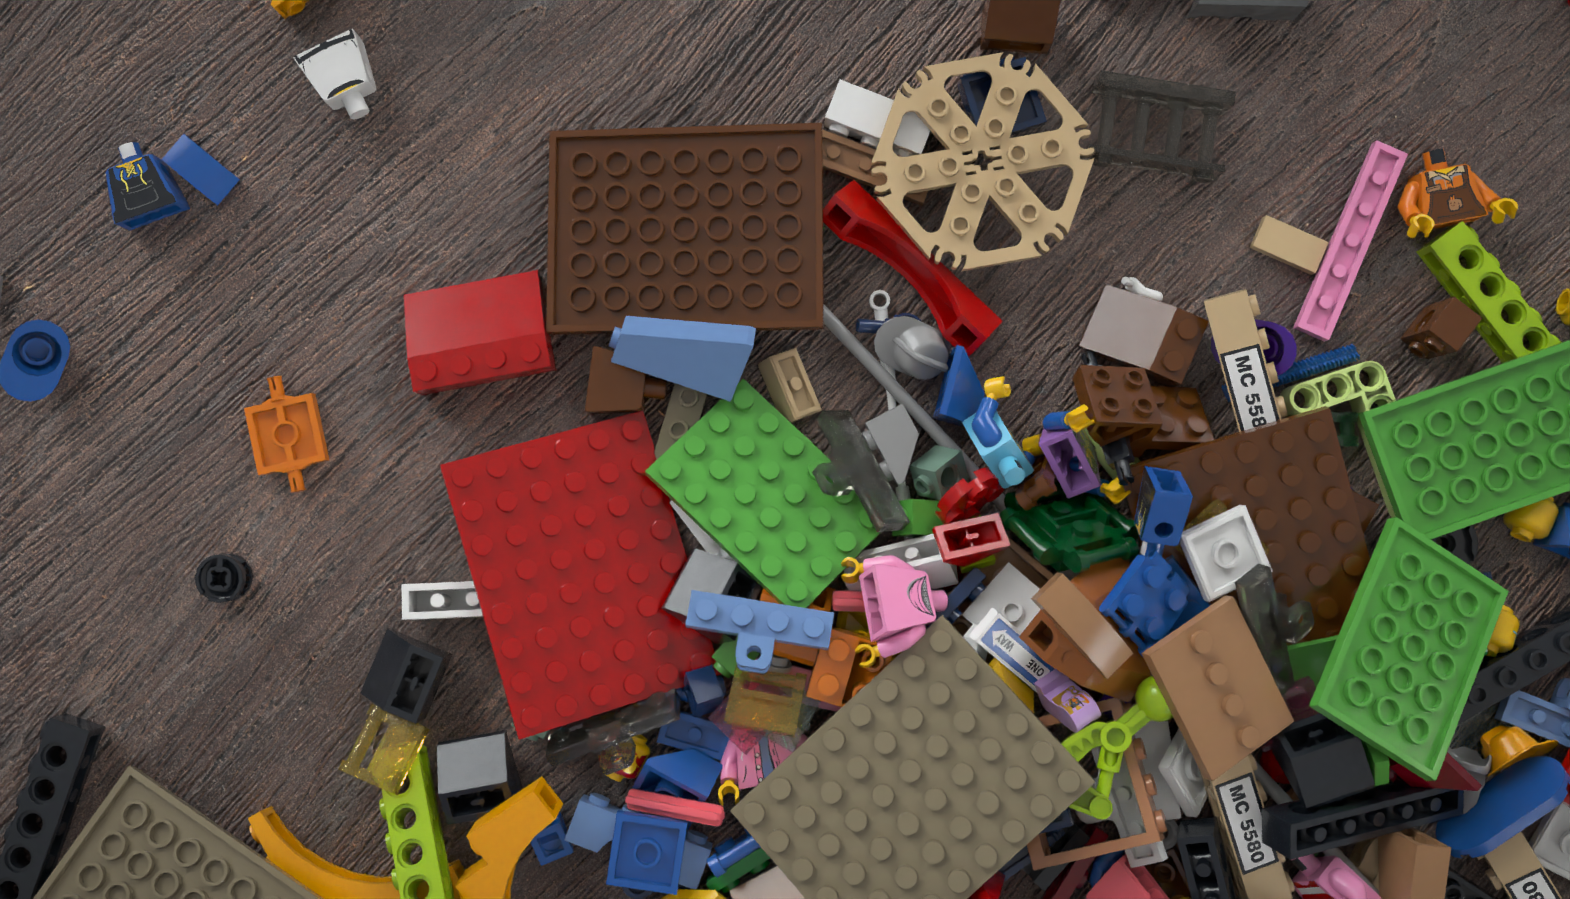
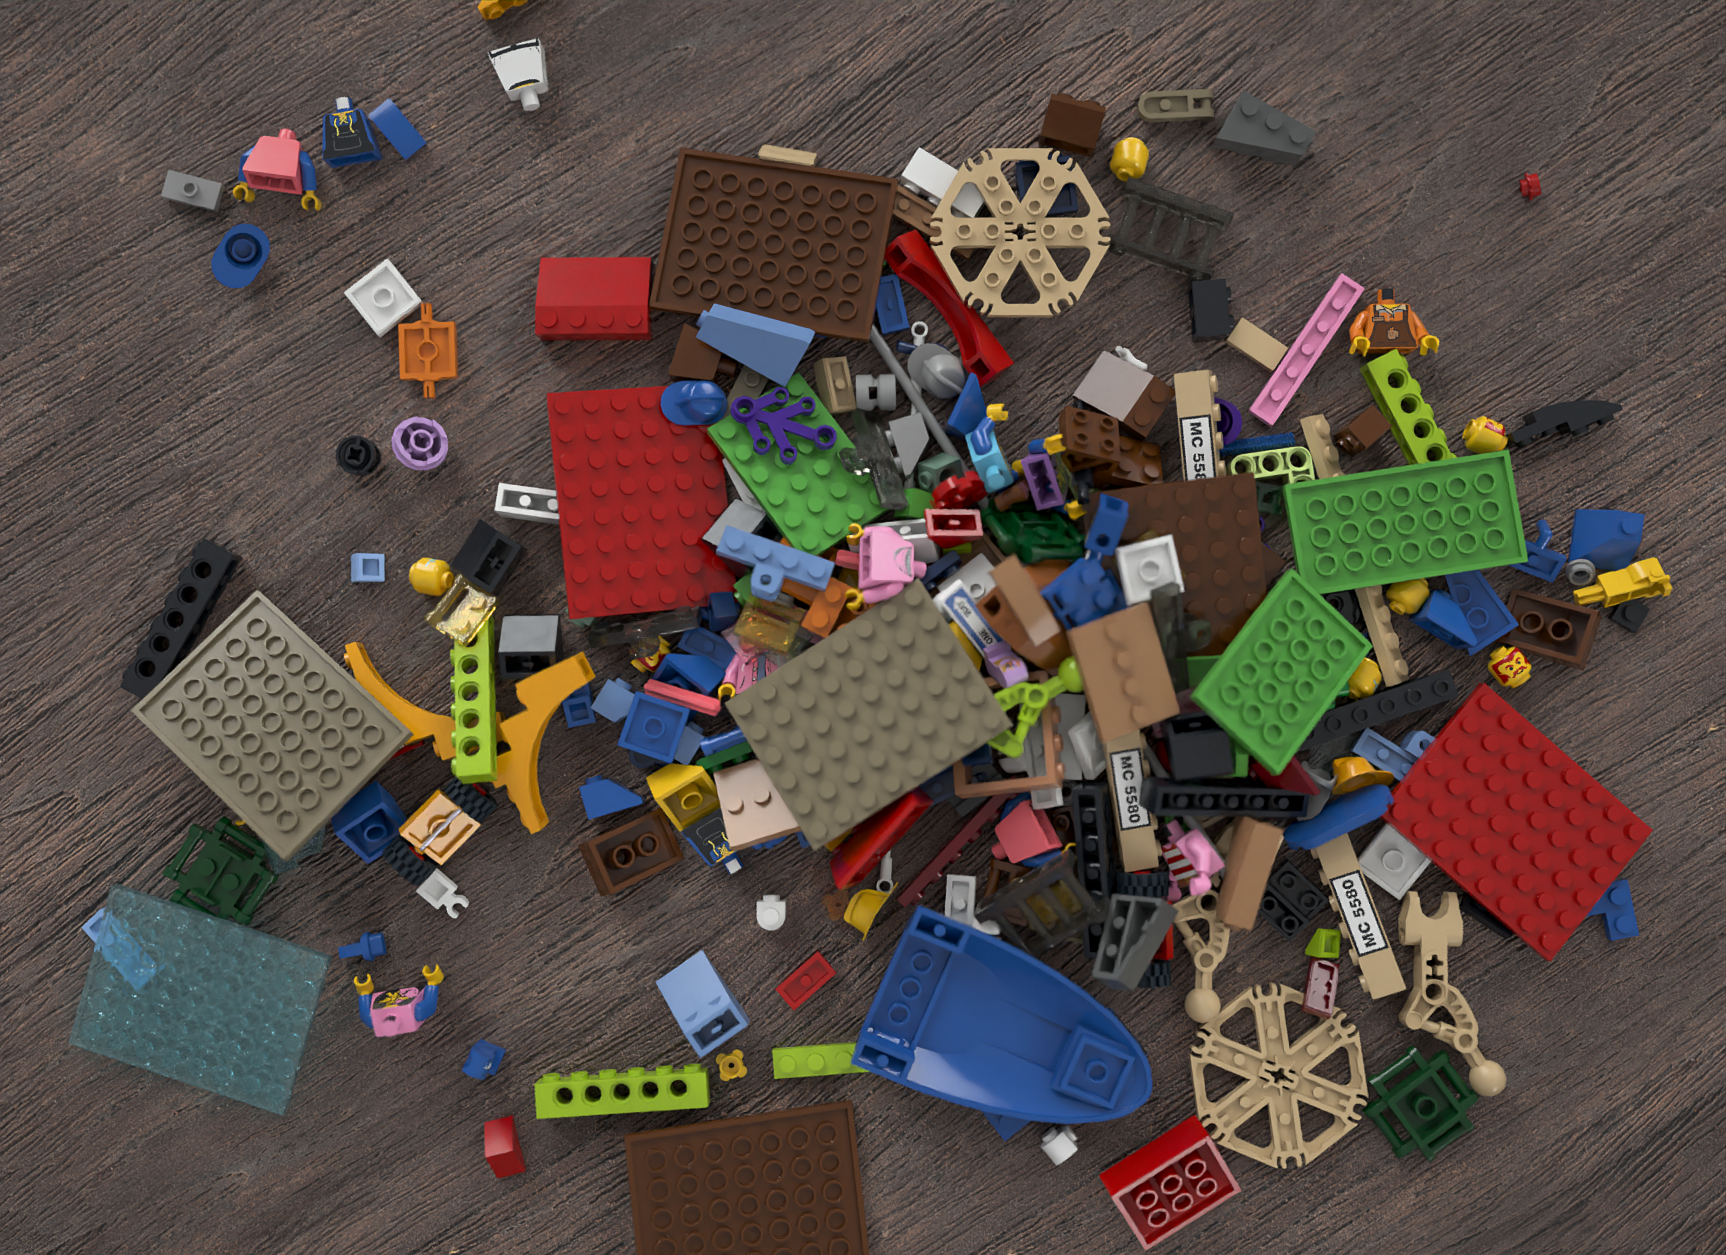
camera: 15 degrees right, 0 degrees up
none -> coral torso [233,129,322,211]
none -> white plate [344,258,423,338]
none -> light blue slope [351,553,385,582]
none -> lavender cone [392,416,448,470]
none -> yellow head [409,558,454,596]
none -> blue piece [660,380,727,426]
none -> dark purple plant [730,387,837,465]
none -> tan slope [758,145,817,167]
none -> light grey wheel [856,374,896,411]
none -> blue plate [876,274,909,336]
none -> yellow head [1110,137,1149,181]
none -> black brick [1187,279,1234,342]
none -> tan plate [1300,414,1409,687]

